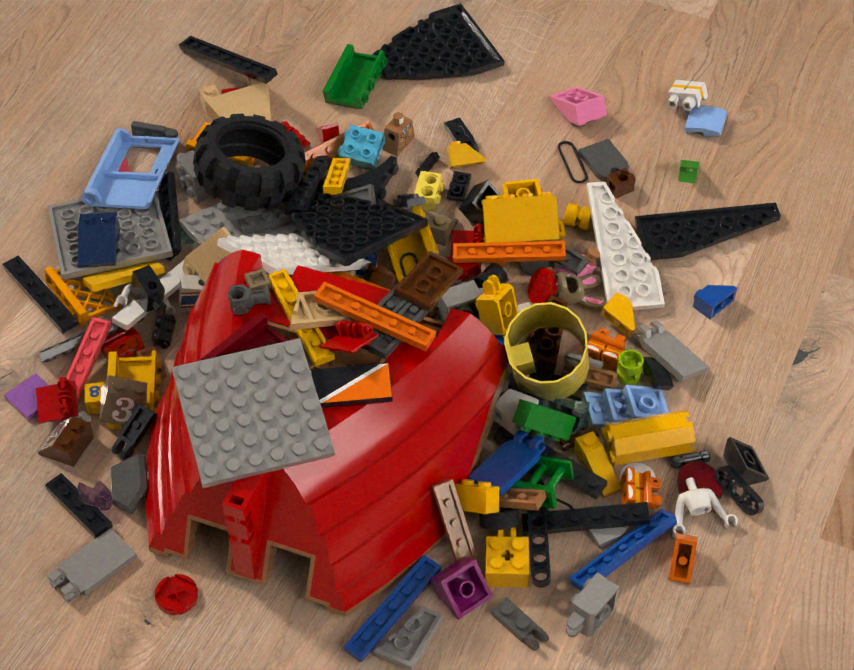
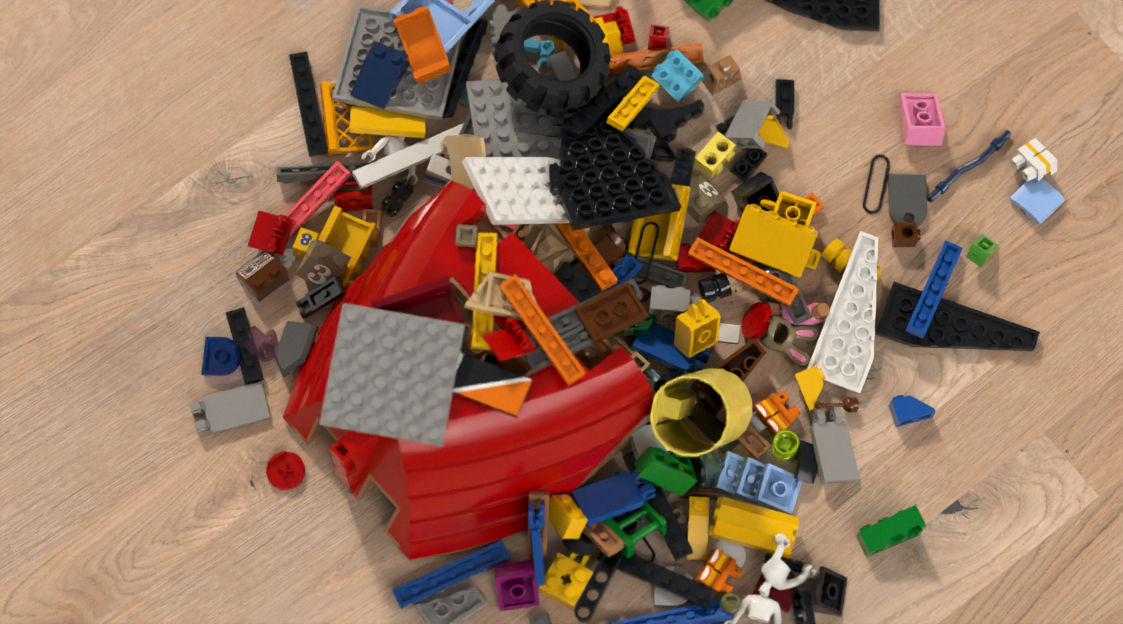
camera: 25 degrees right, 20 degrees up
medium lavender tile [4,373,49,421] -> none
black torso [130,265,167,313] -> none
dark grey connector [228,285,271,315] -> none
none -> clear blue tile [201,337,242,376]
none -> orange panel [393,6,453,85]
none -> blue tile [529,501,545,586]
none -> black axle [549,163,561,196]
none -> olive tile [720,593,741,613]
none -> light grey panel [725,99,780,149]
none -> white piece [759,533,817,595]
none -> reddish brown hinge [814,397,859,413]
none -> green wedge [856,504,926,558]
none -> blue plate [905,240,963,339]
none -> dark blue bar [927,130,1011,203]

